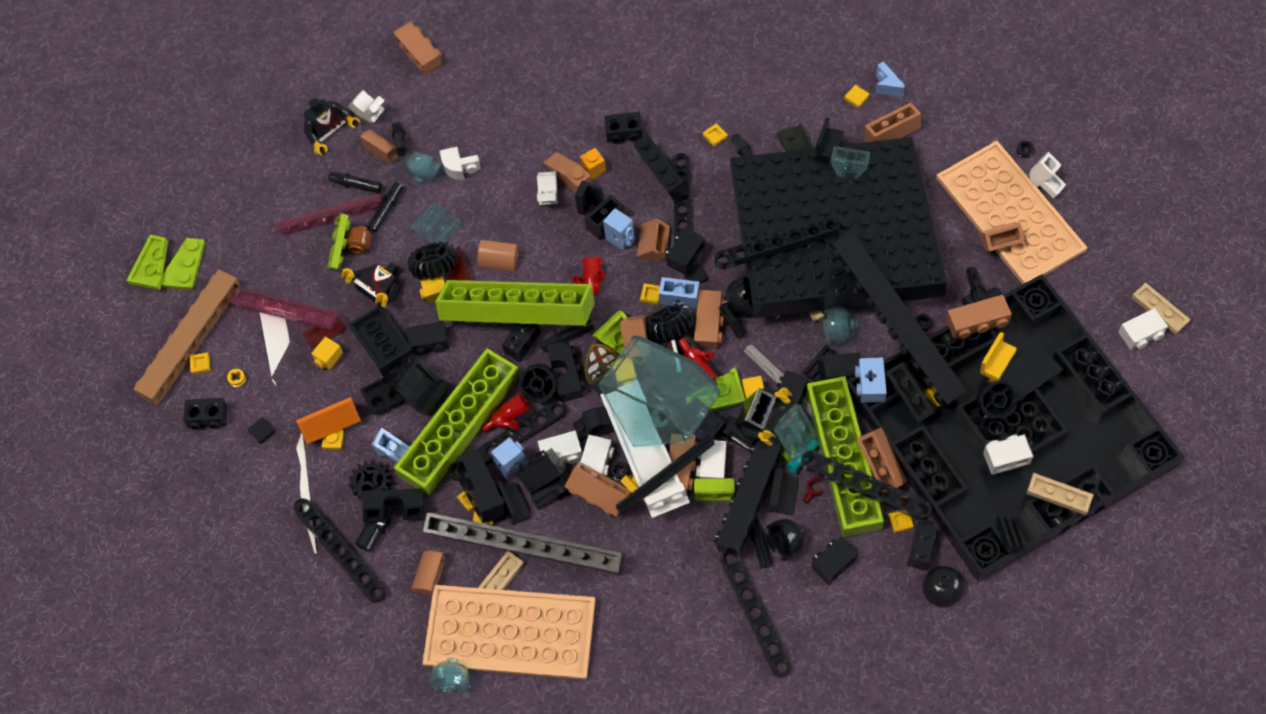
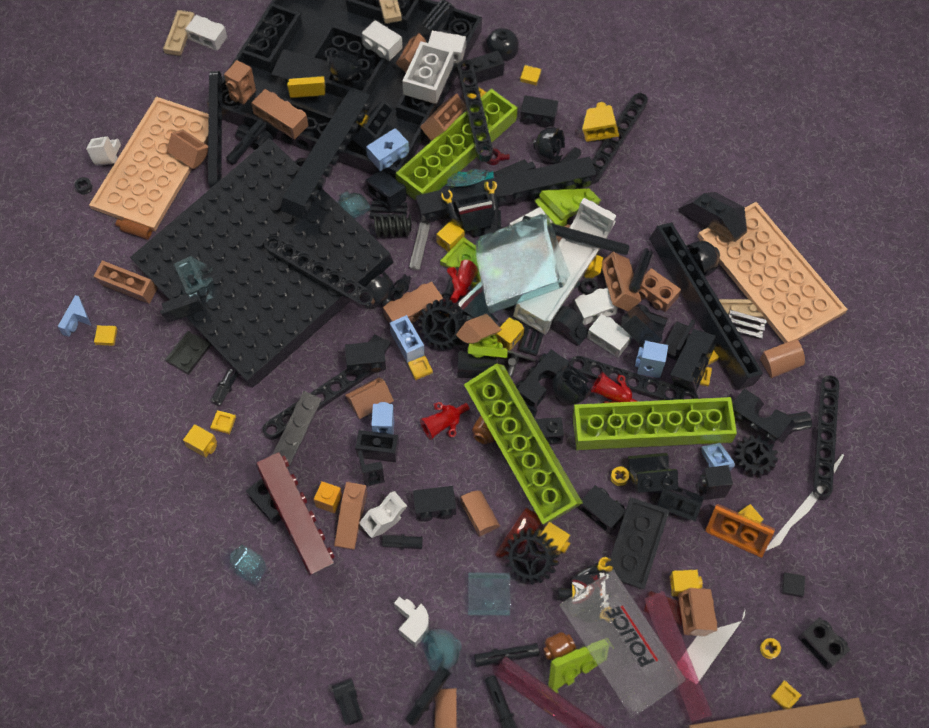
camera: 135 degrees left, 0 degrees up
clear light blue cylinder [428,658,470,693] -> none
none -> dark orange cylinder [115,218,153,240]
none -> yellow brick [183,424,217,458]
none -> black beam [208,71,222,188]
none -> nougat brick [224,60,256,104]
none -> clear light blue brick [229,544,268,586]
none -> brick [256,452,335,576]
none -> black piece [331,678,364,726]
none -> pearl dark grey piece [374,214,412,238]
none -> black axle [382,534,423,550]
none -> nougat brick [396,34,427,72]
none -> white brick [403,41,454,103]
none -> black brick [413,486,456,522]
none -> white brick [429,31,466,63]
none -> yellow tile [520,65,541,85]
none -> lime wing [539,188,601,220]
none -> clear slope [560,570,686,717]
none -> yellow torso [582,102,619,142]
none -> yellow bush [611,467,629,486]
none -> black axle [629,248,653,293]
none -> nougat brick [639,268,681,312]
none -> black wedge [678,192,747,242]
none -> nougat brick [678,588,718,636]
none -> black cylinder [686,240,720,277]
none -> black brick [696,465,733,500]
none -> tile [728,310,767,339]

